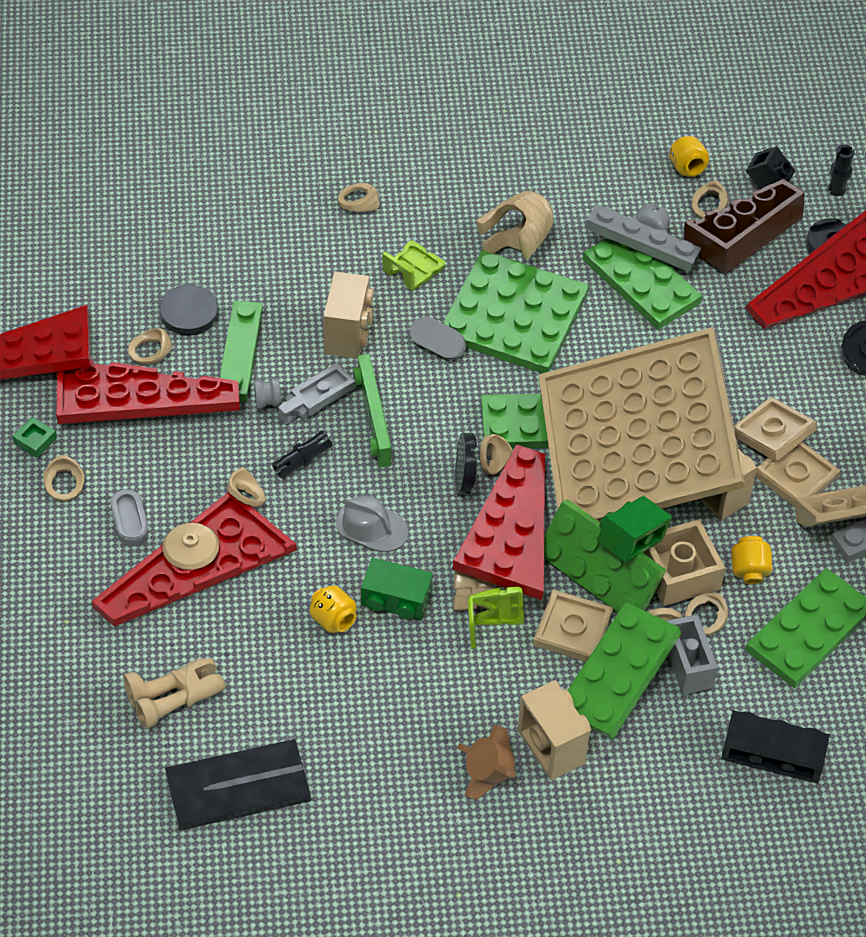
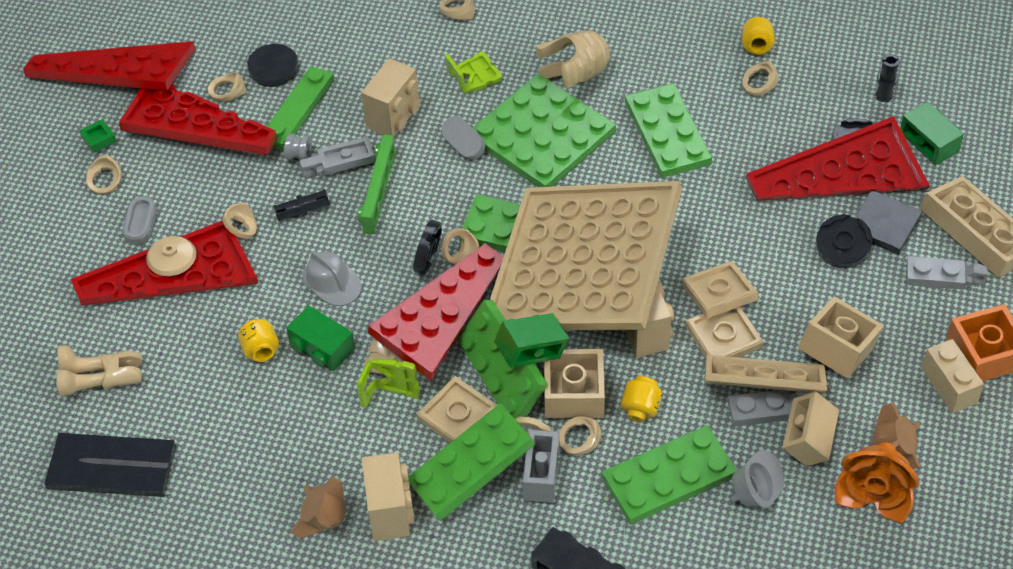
camera: 25 degrees right, 0 degrees up
light grey plate [584,203,701,272] -> none
reddish brown wedge [684,179,805,274] -> none
black brick [746,146,796,189] -> none

